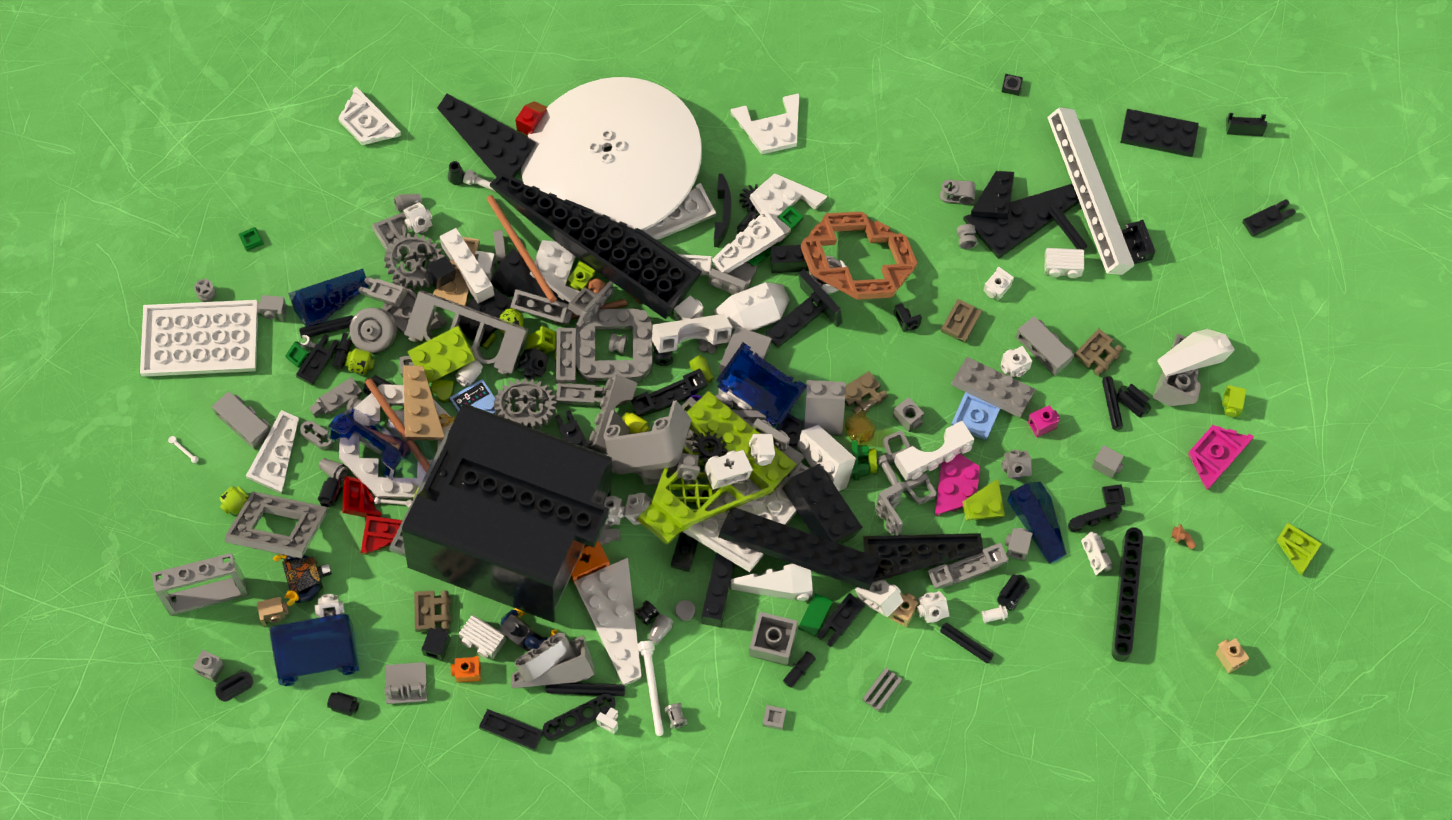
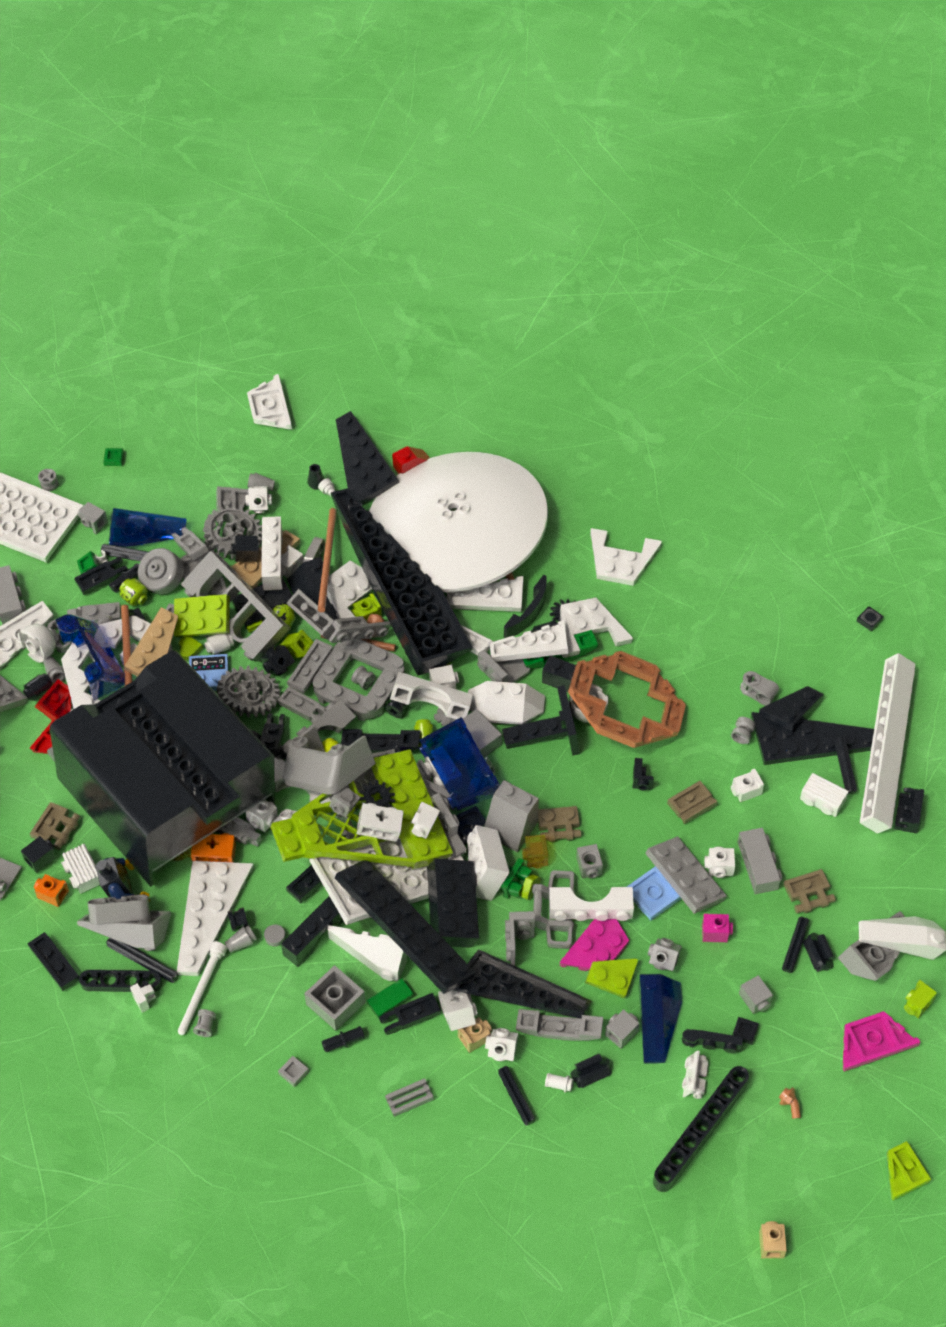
camera: 30 degrees right, 10 degrees down
none -> white cylinder [18,624,56,663]

